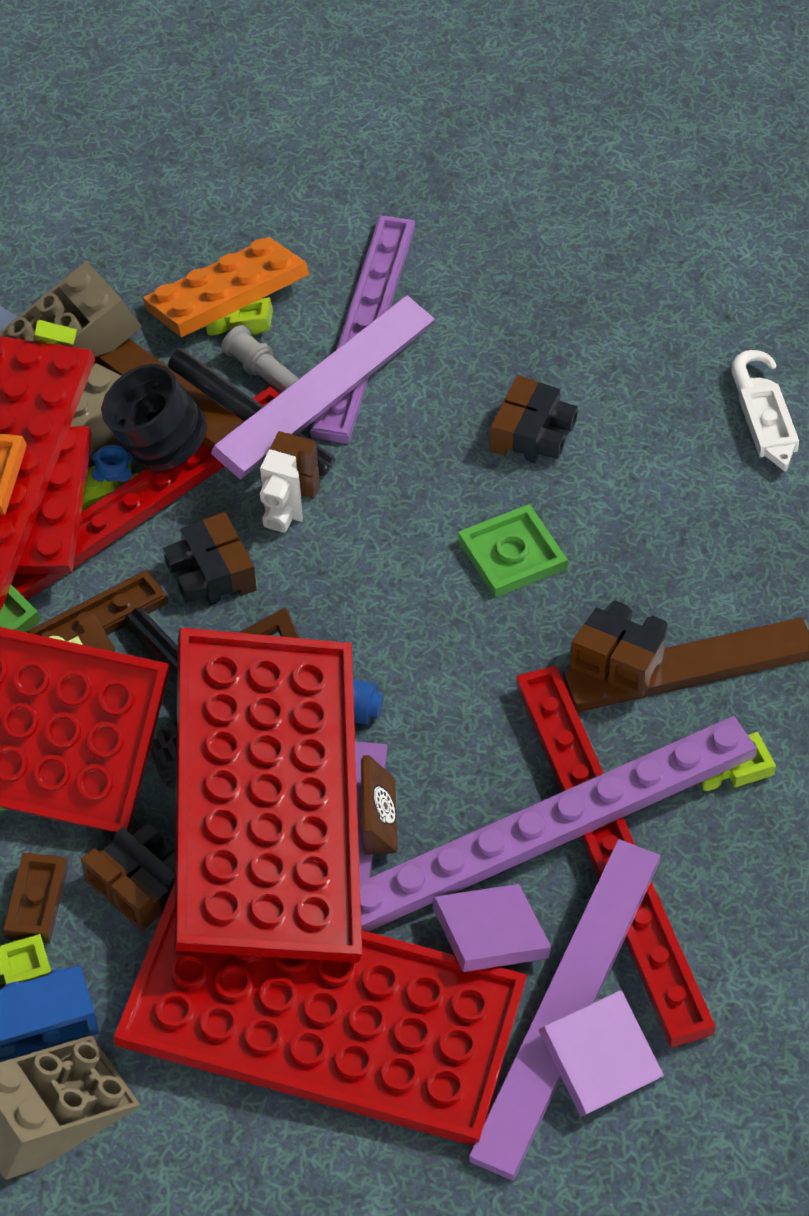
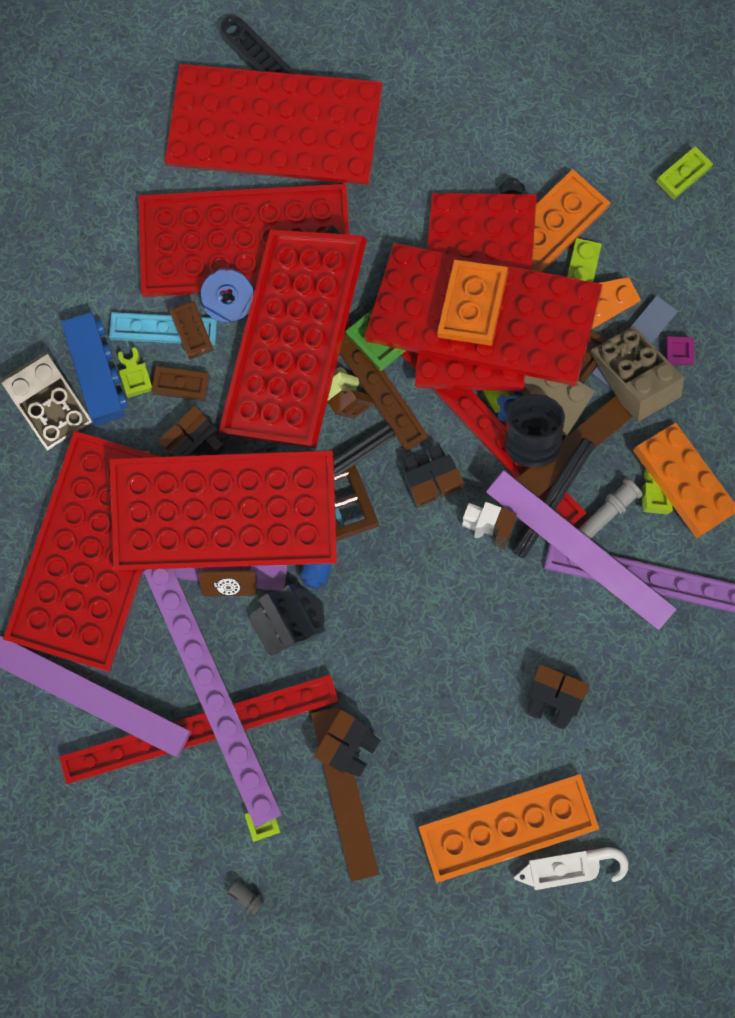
camera: 90 degrees right, 25 degrees up
lime plate [33,320,77,347] -> none
medium lavender tile [433,884,551,972] -> none
bright green tile [458,504,568,598] -> none
tile [538,990,664,1117] -> none
none -> black piece [249,583,326,655]
none -> orange plate [418,774,599,883]
none -> magenta plate [665,336,694,366]

